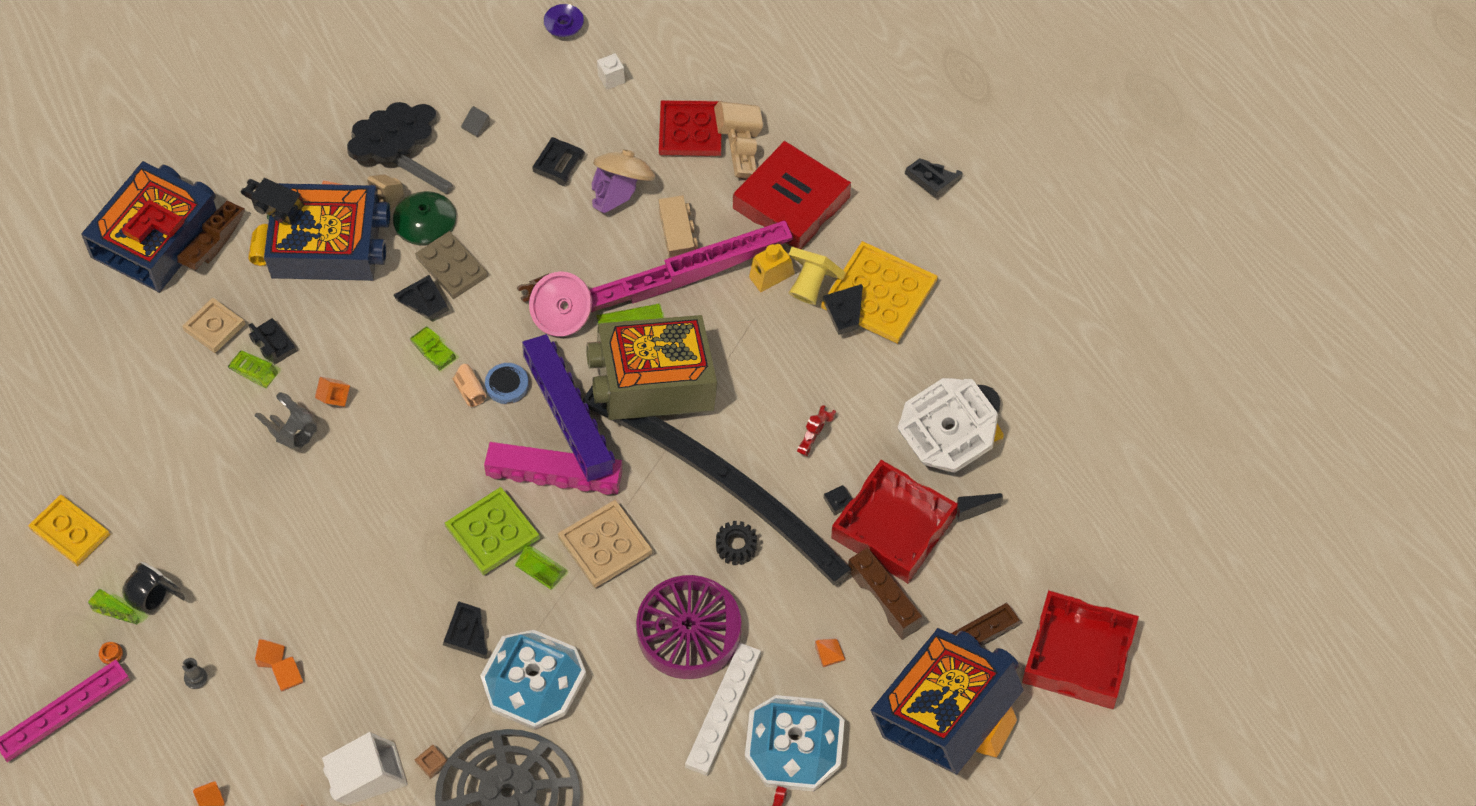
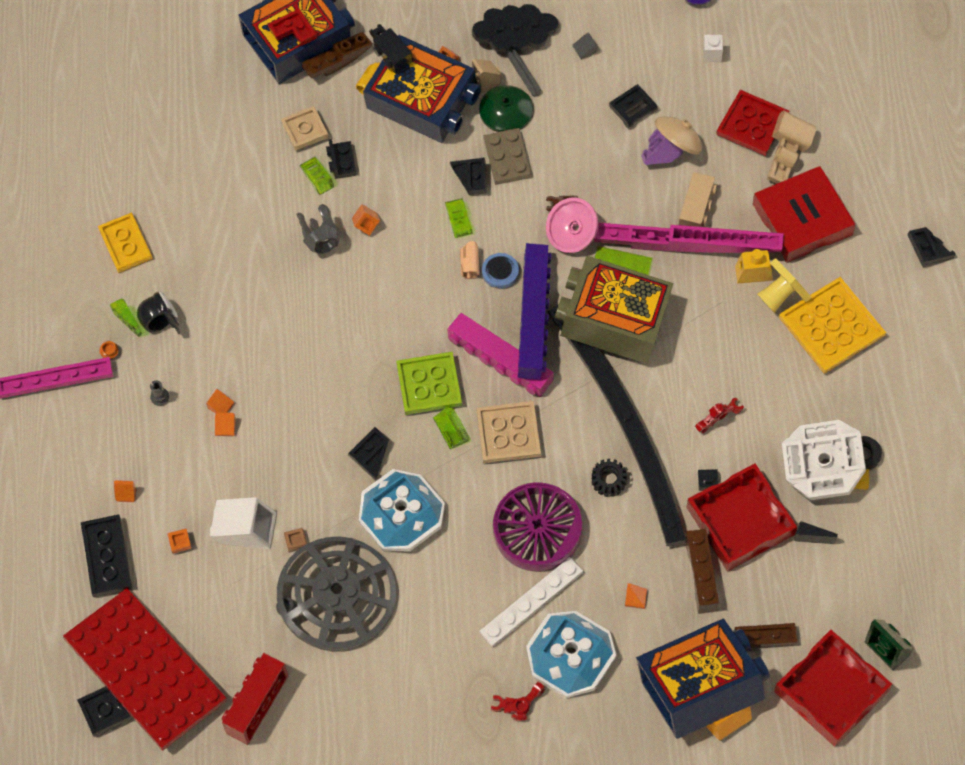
camera: 30 degrees right, 5 degrees up
black wing [823,284,863,335] -> none
none -> dark green slope [864,619,913,671]

